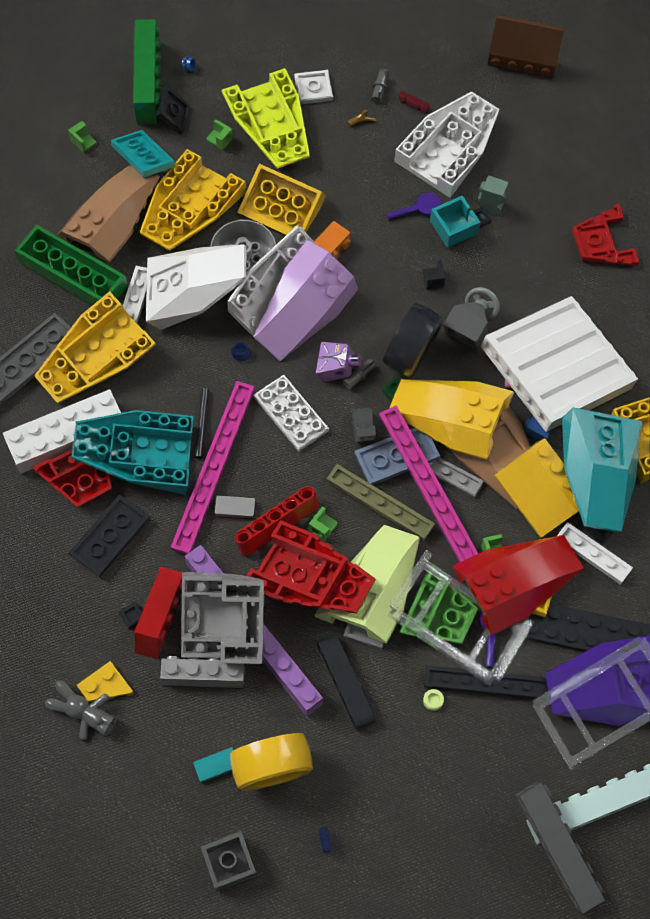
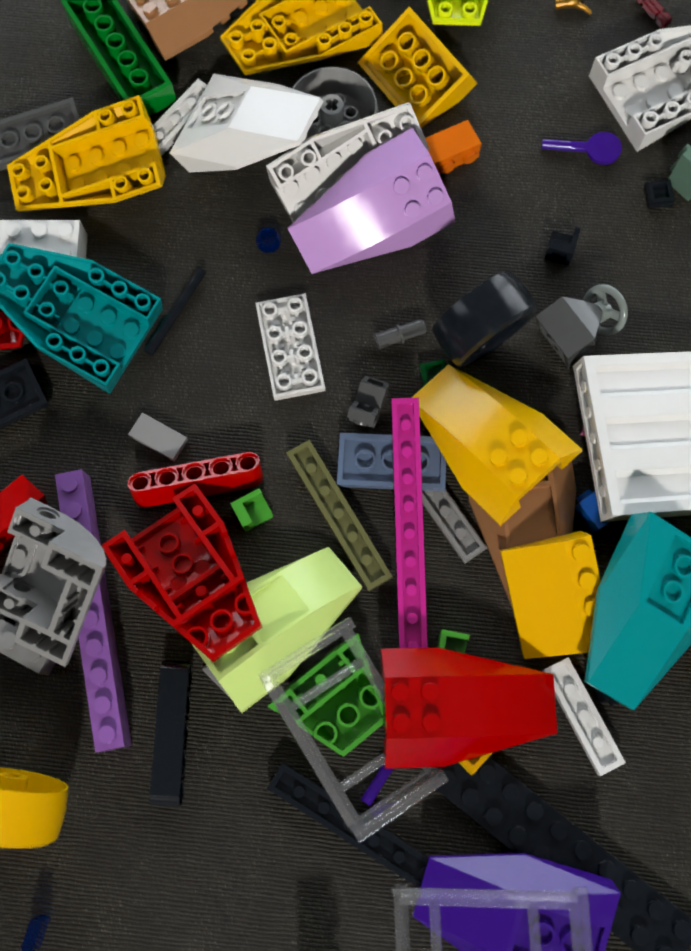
camera: 30 degrees right, 10 degrees up
dark pink plate [171,381,254,555] -> none
medium lavender torso [316,342,362,382] -> none
yellowish green tile [423,689,444,711] -> none
teal piece [430,195,480,248] -> none

